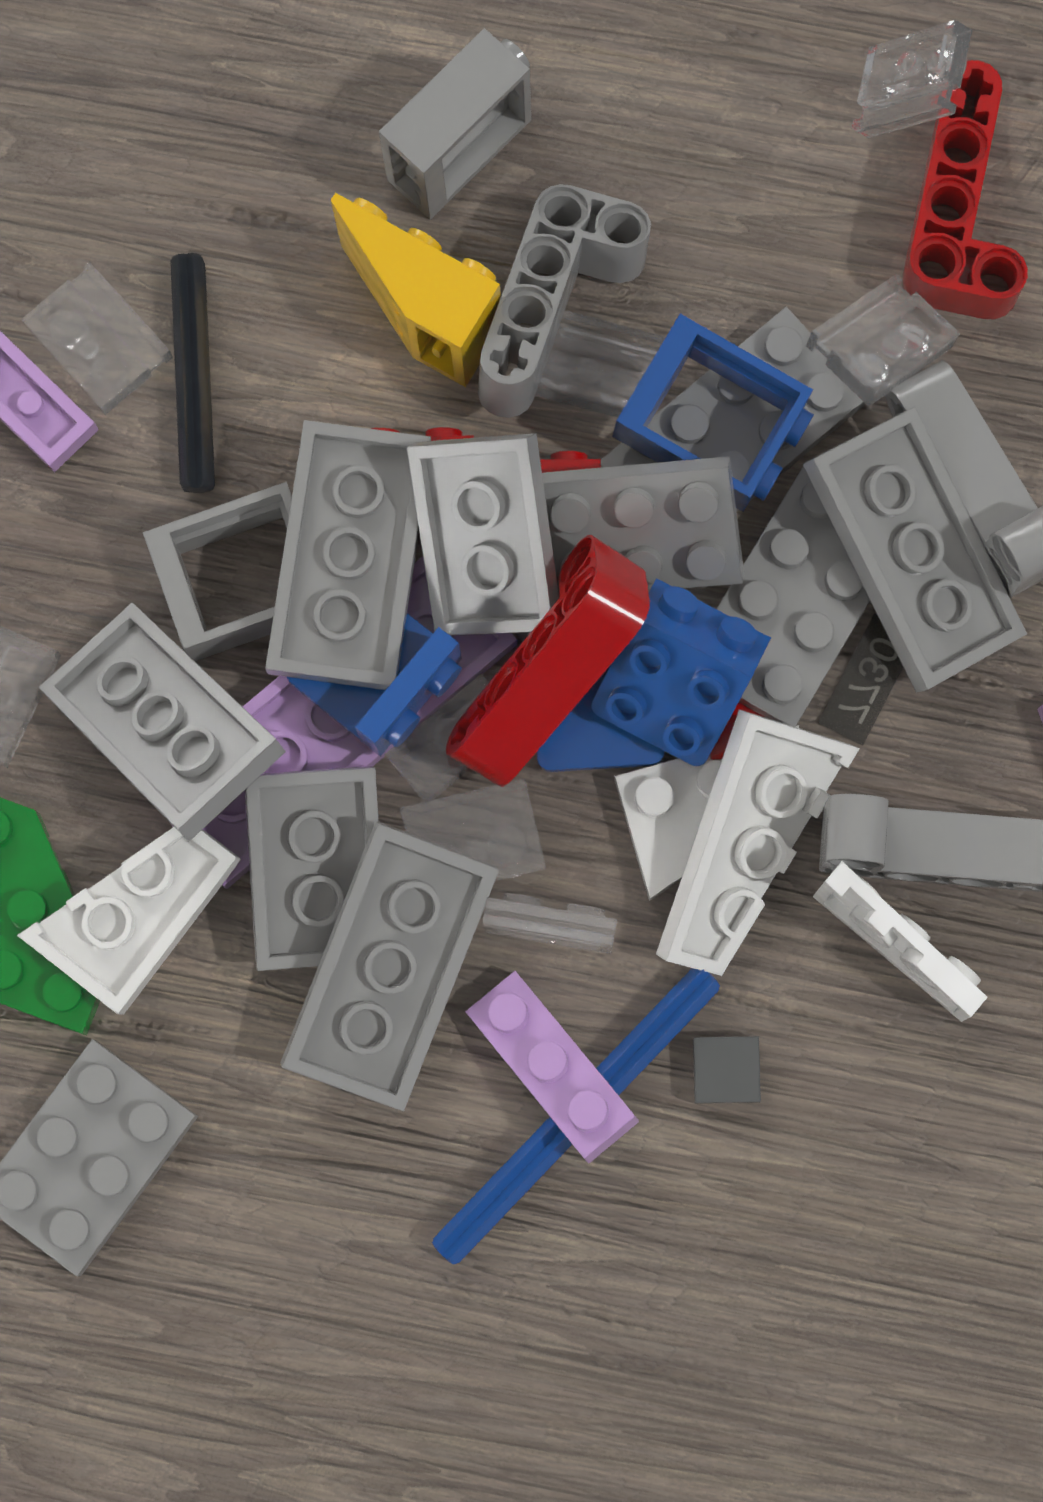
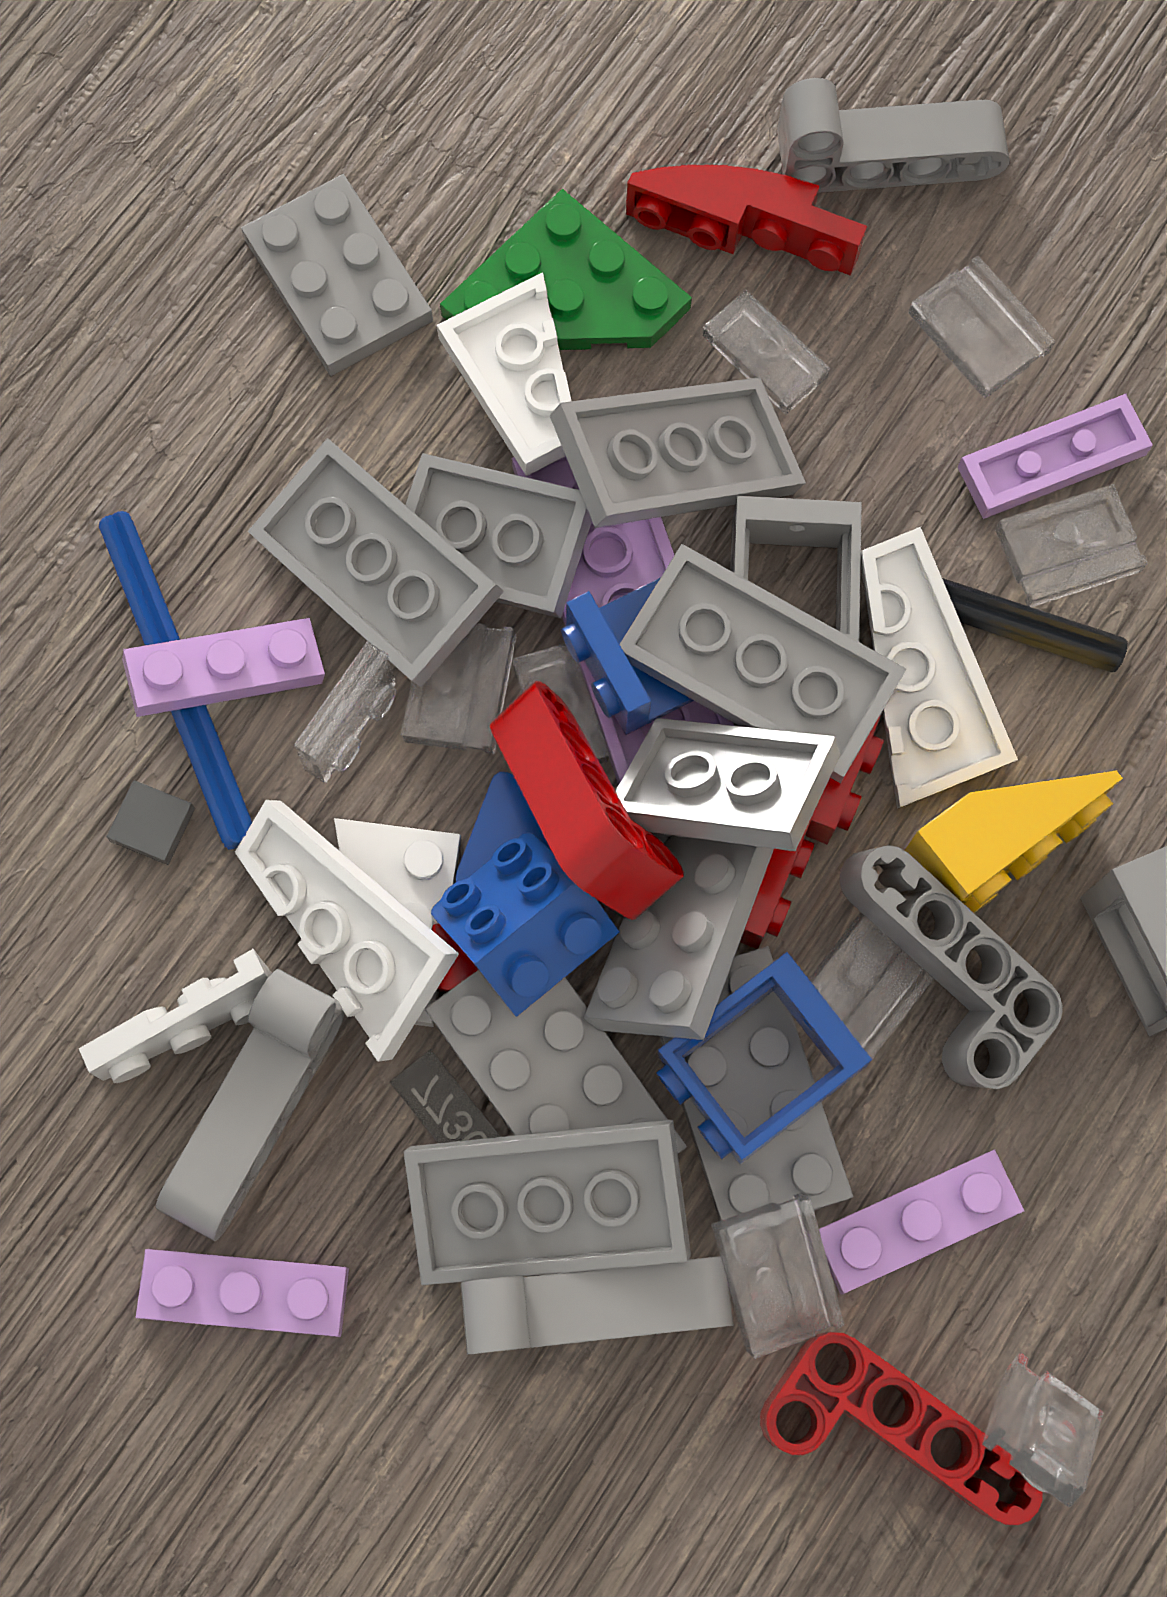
camera: 105 degrees right, 5 degrees down
none -> lavender plate [812,1149,1024,1294]
none -> white wing [861,527,1018,809]

